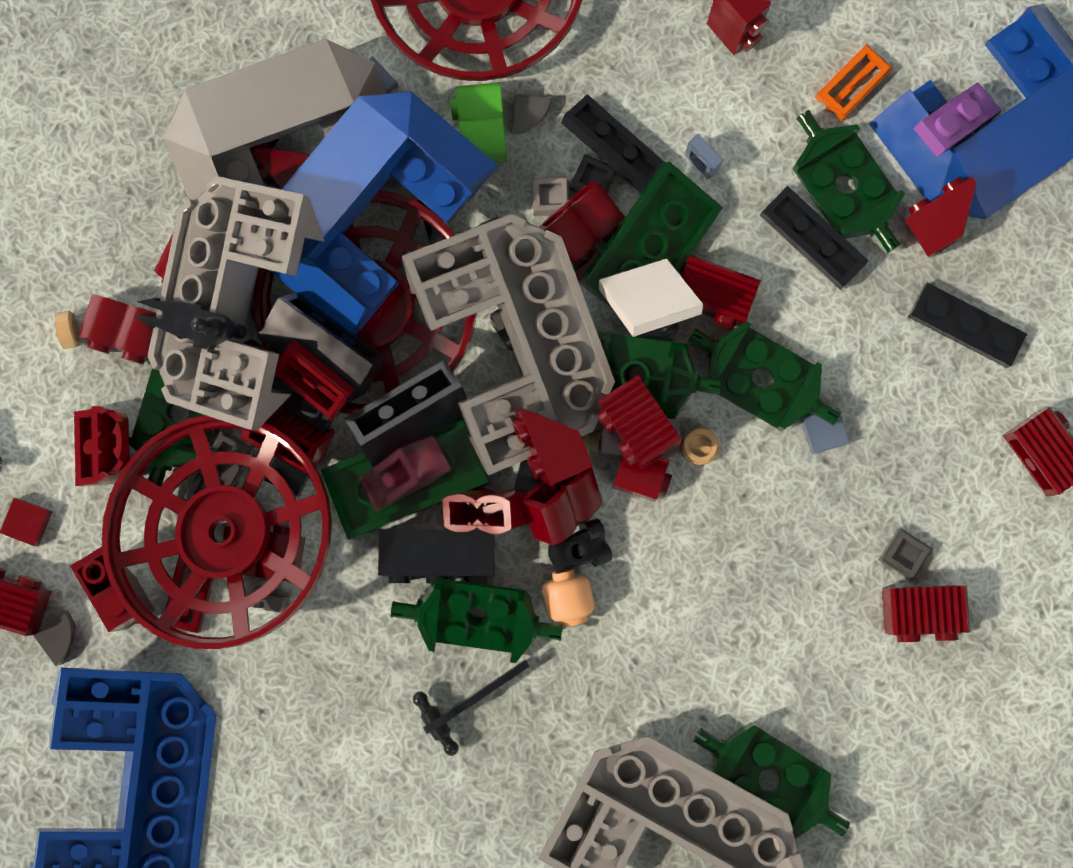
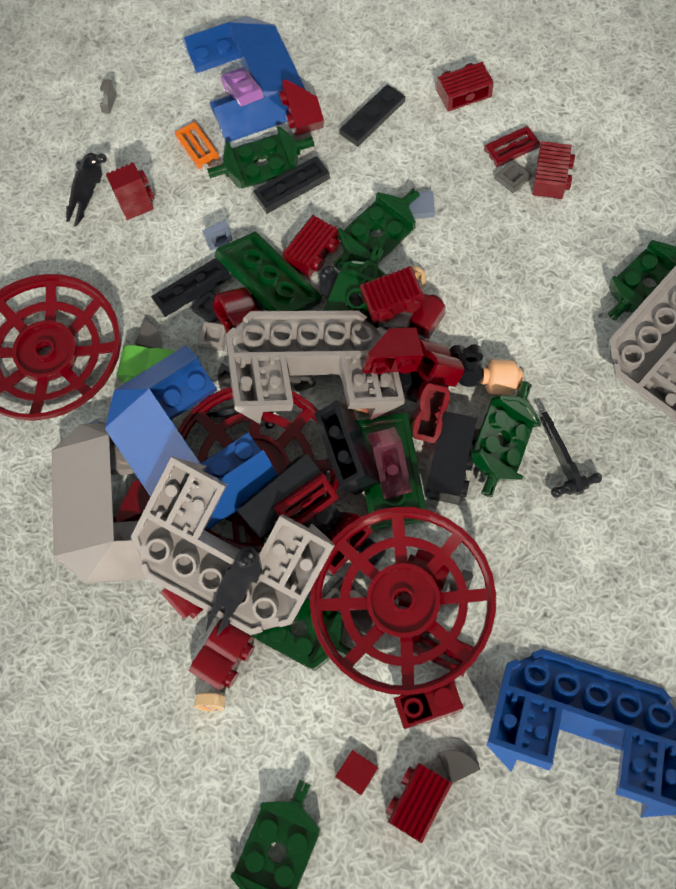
camera: 70 degrees left, 15 degrees down
dark red slope [74,406,130,487] -> none
white tile [599,259,703,337] -> none
none -> dark red tile [484,126,540,168]

